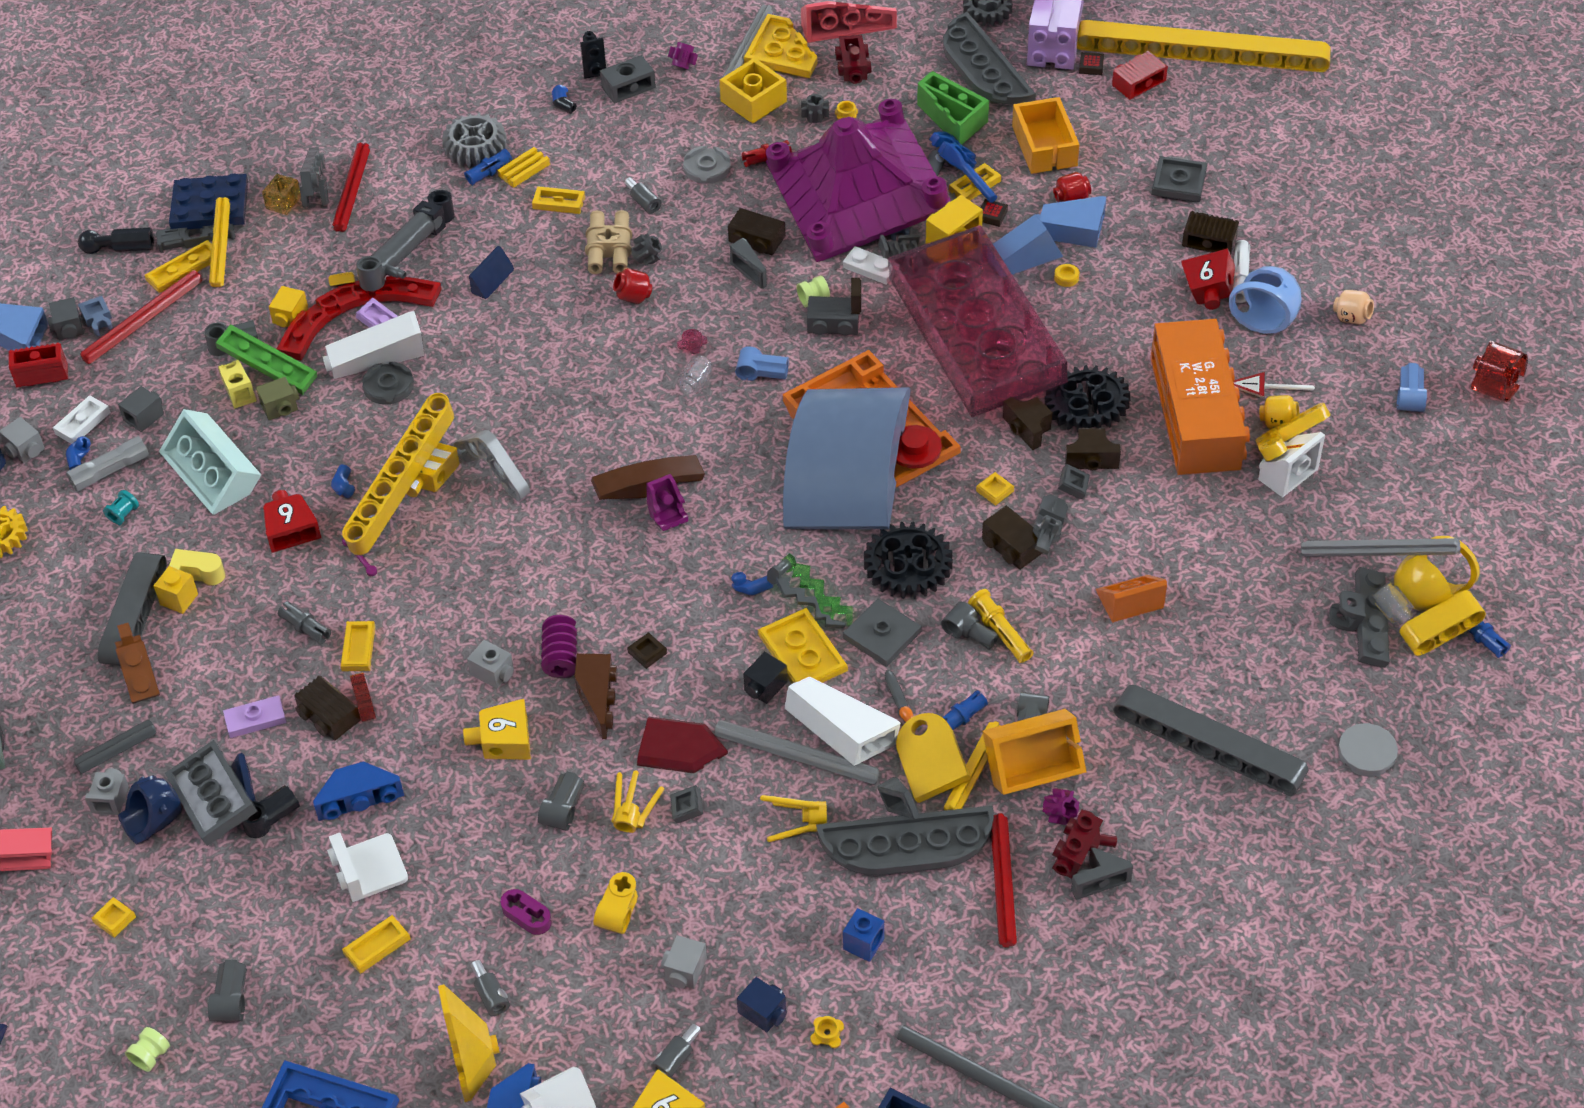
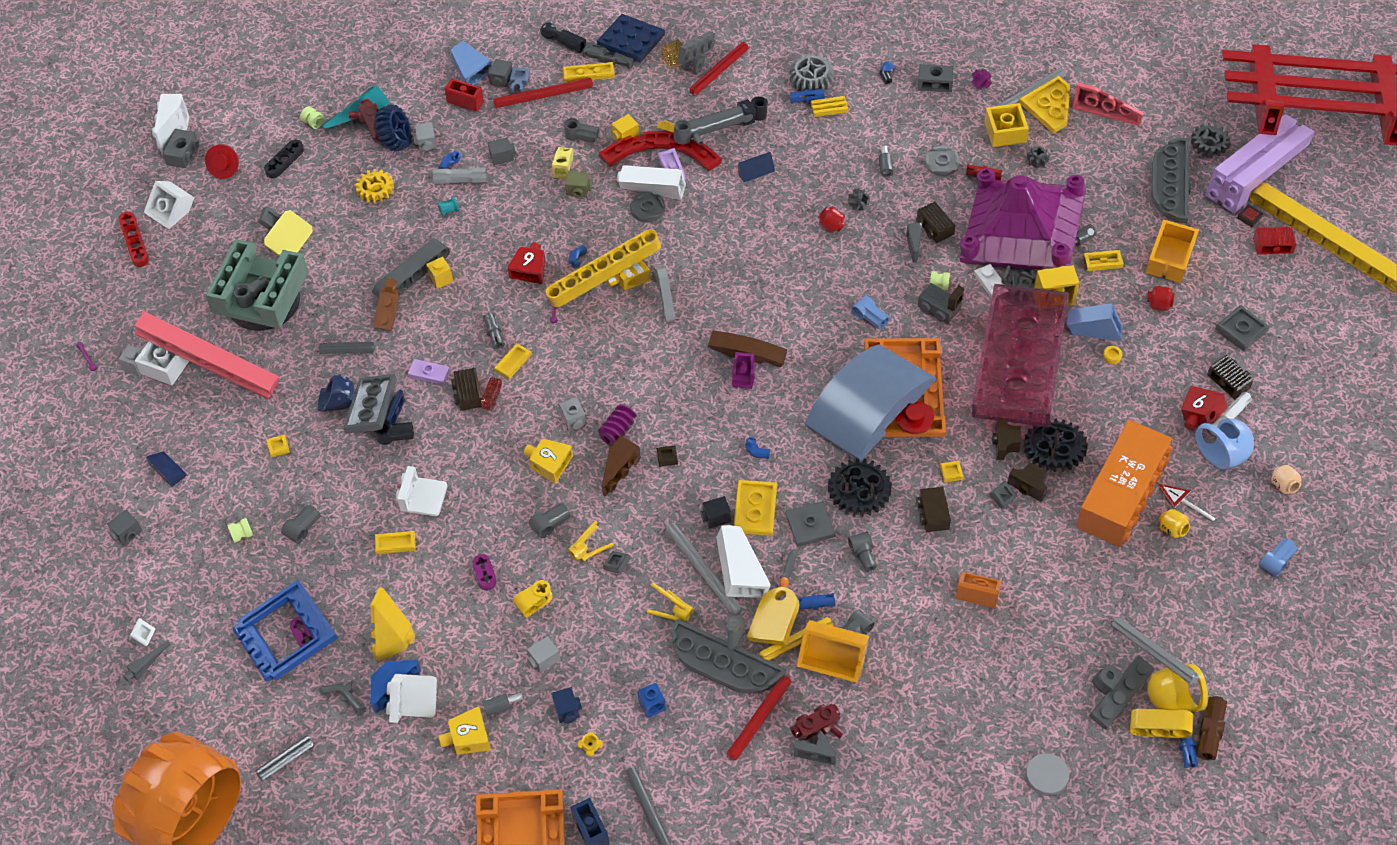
camera: 35 degrees right, 5 degrees up
white plate [53,395,111,444] -> none
light grey brick [85,768,129,815] -> none
light aqua slope [159,409,261,514] -> none
light yellow leg [169,549,225,586] -> none
yellow axle [209,197,230,287] -> none
bright green plate [216,324,317,395] -> none
blue slope [313,761,404,821] -> none
dark grey piece [471,960,510,1017] -> none
yellow tile [532,186,585,214] -> none
black hinge [580,31,606,79] -> none
tan pin [585,210,632,274] -> none
dark red tile [637,716,728,773] -> none
clear pink plate [677,329,707,354] -> none
clear brick [678,356,713,394] -> none
piece [767,553,853,628] -> none
dark red brick [835,35,872,84] -> none
yellow plate [835,101,858,120] -> none
bright green wedge [917,71,989,145] -> none
blue piece [929,131,997,203] -> none
yellow pin [968,589,1034,663] -> none
tile [980,199,1008,227] -> none
dark grey piece [1033,494,1068,555] -> none
medium blue slope [1036,196,1107,248] -> none
magenta gear [1042,788,1080,825] -> none
dark grey beam [1113,685,1309,796] -> none
yellow beam [1255,403,1331,461] -> none
white slope [1258,432,1325,497] -> none
clear brick [1372,582,1414,625] -> none
clear red brick [1471,341,1528,402] -> none
none -> reddish brown piece [1197,696,1227,761]

